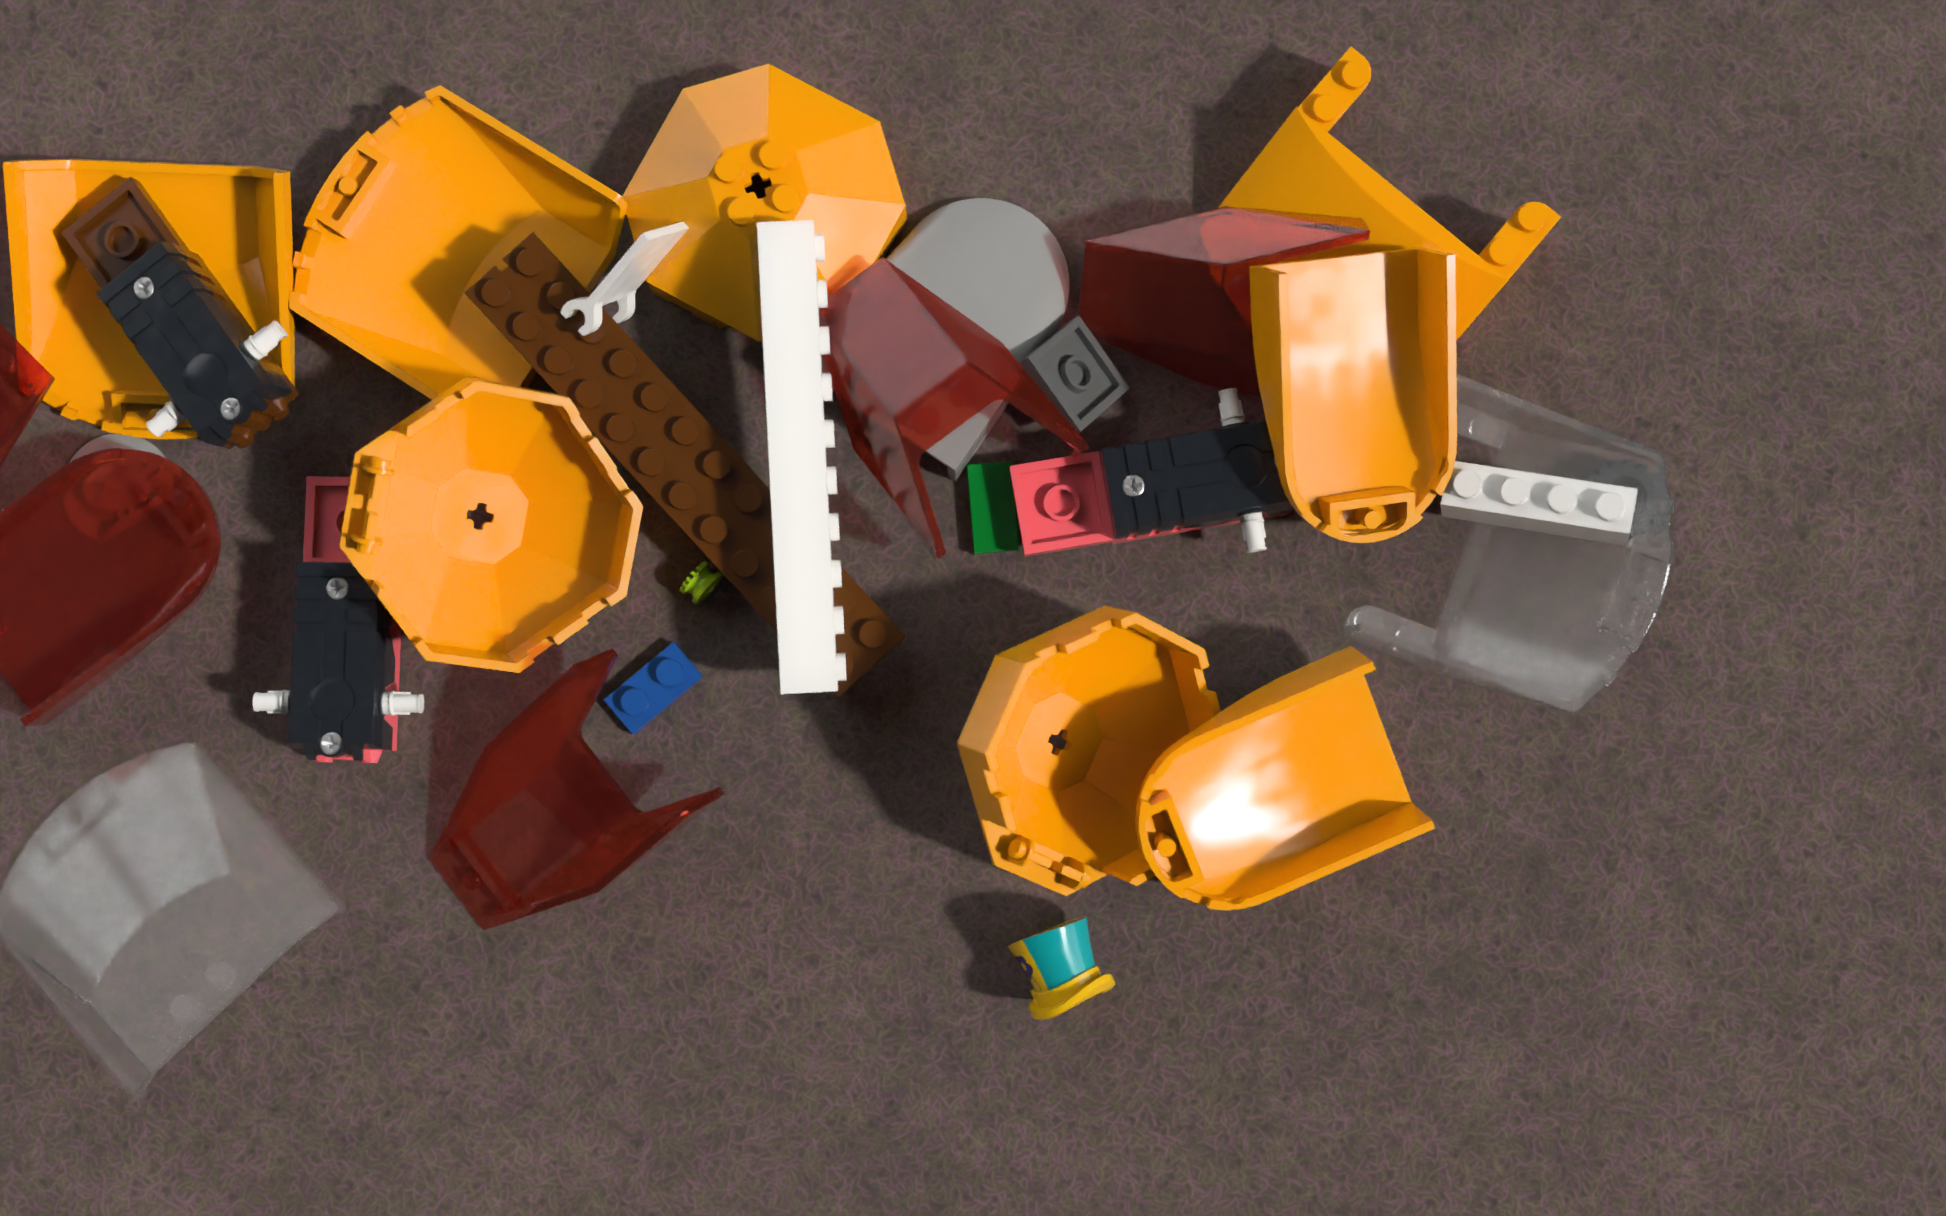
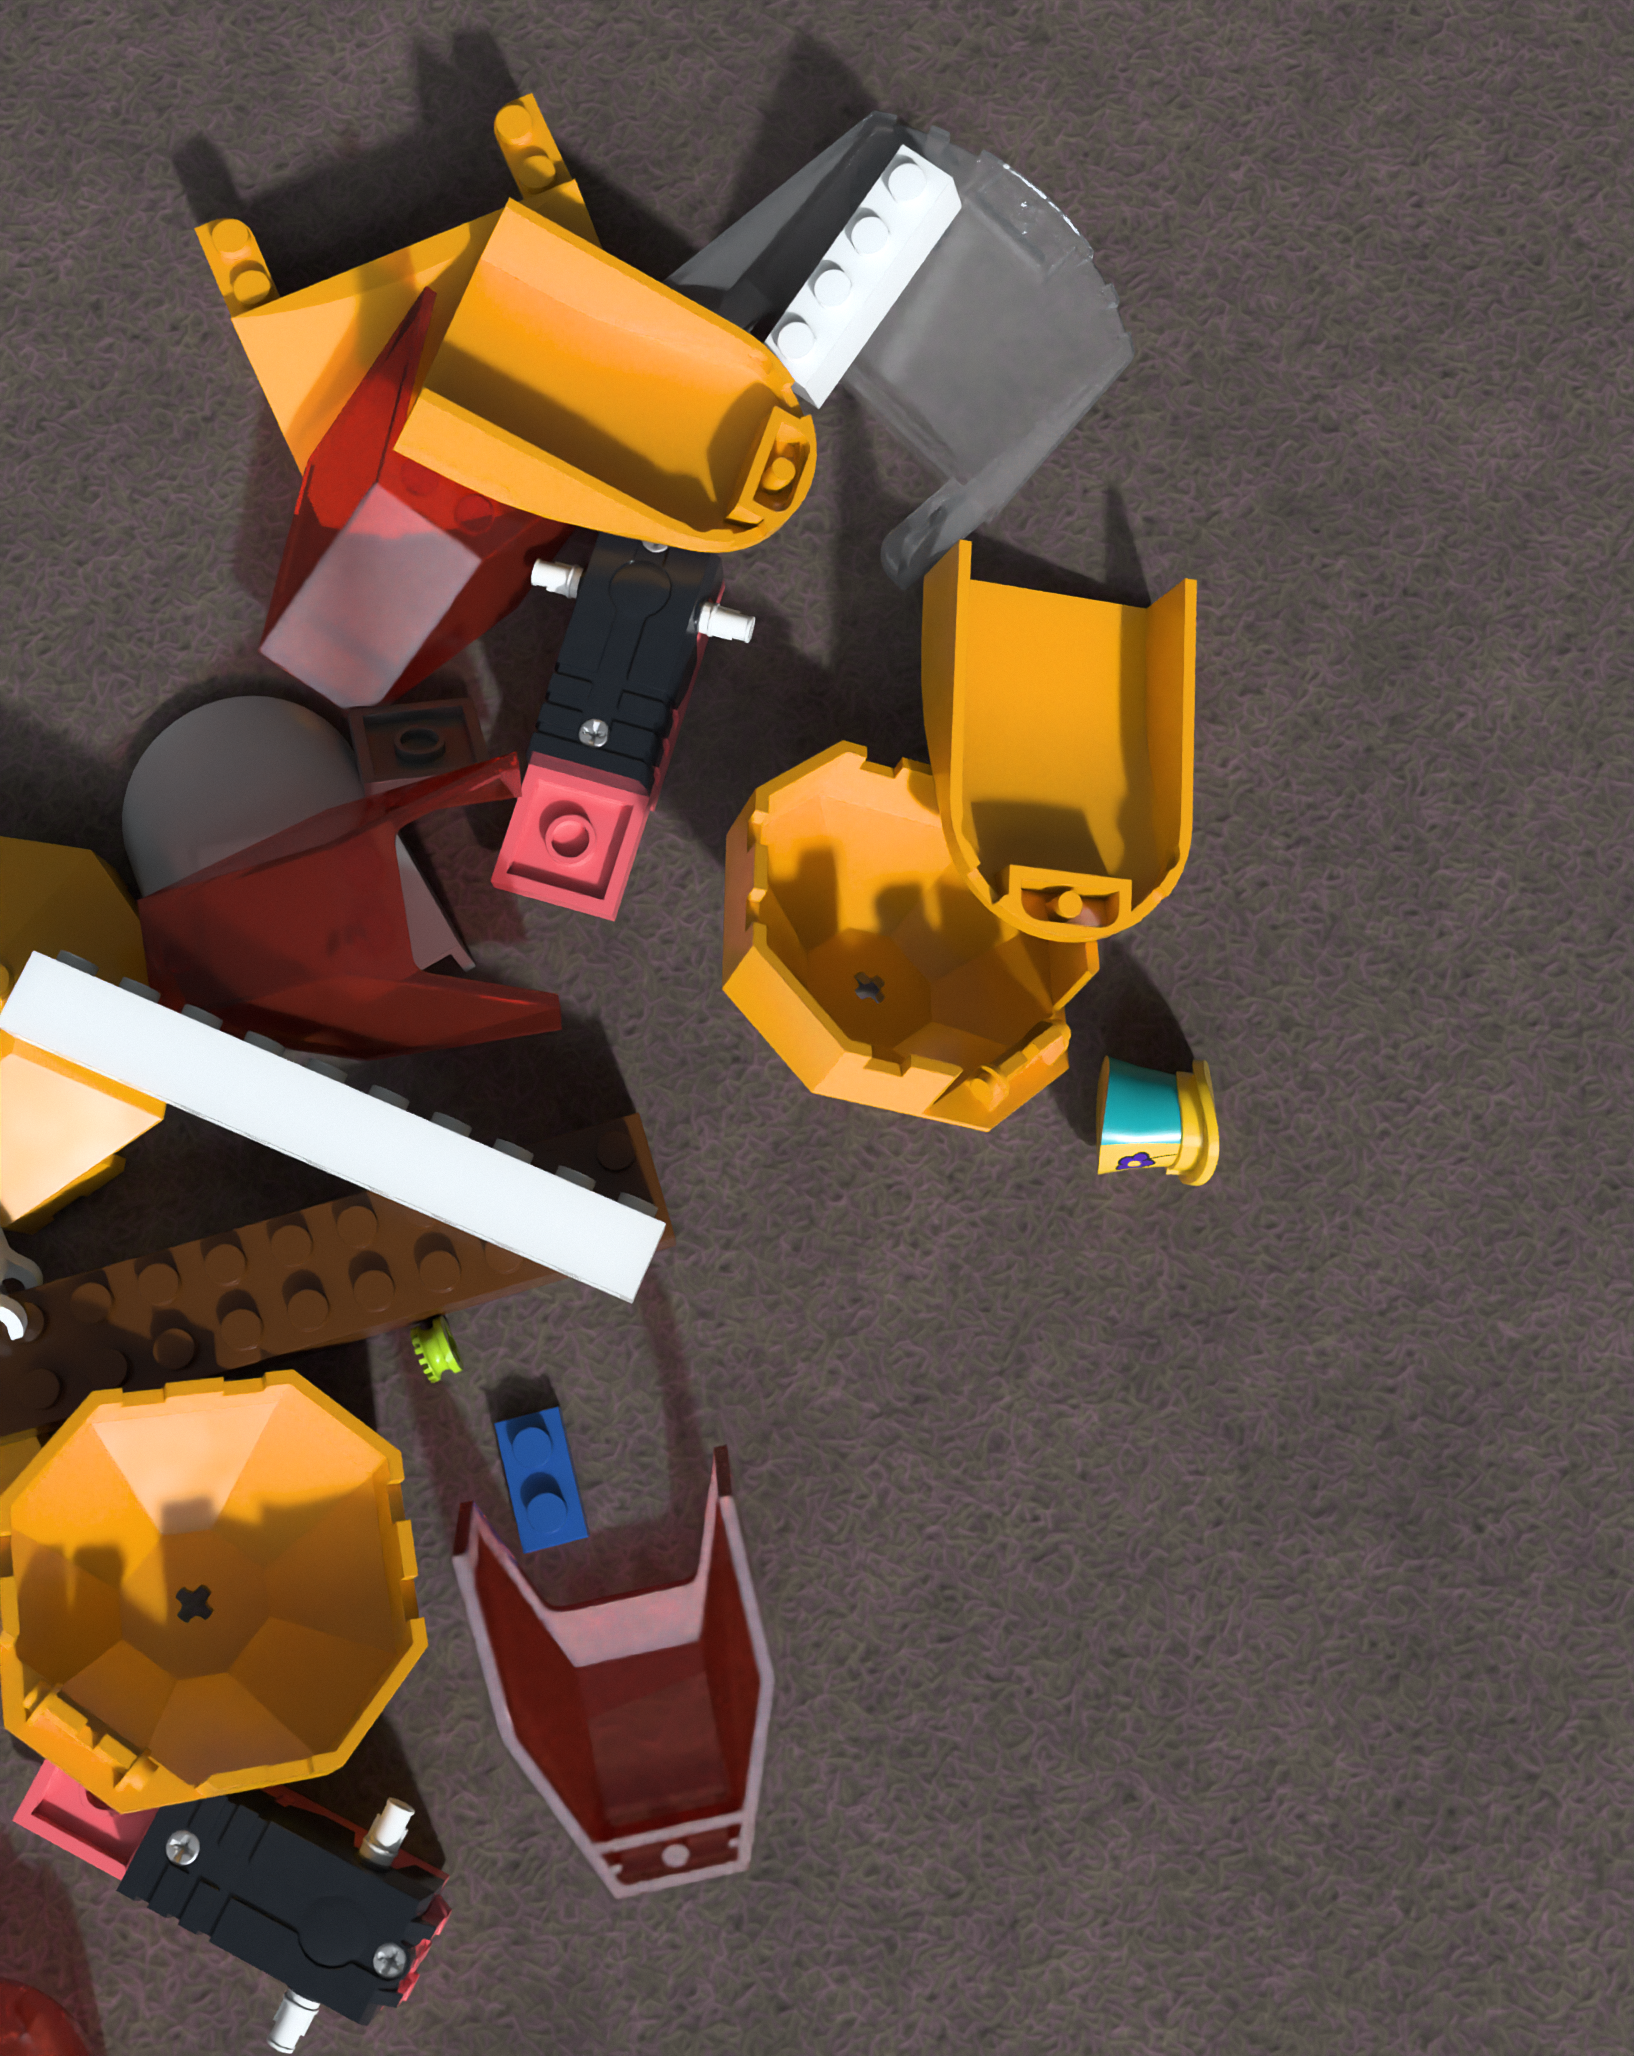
camera: 60 degrees left, 5 degrees down
green tile [967,461,1019,555] -> none

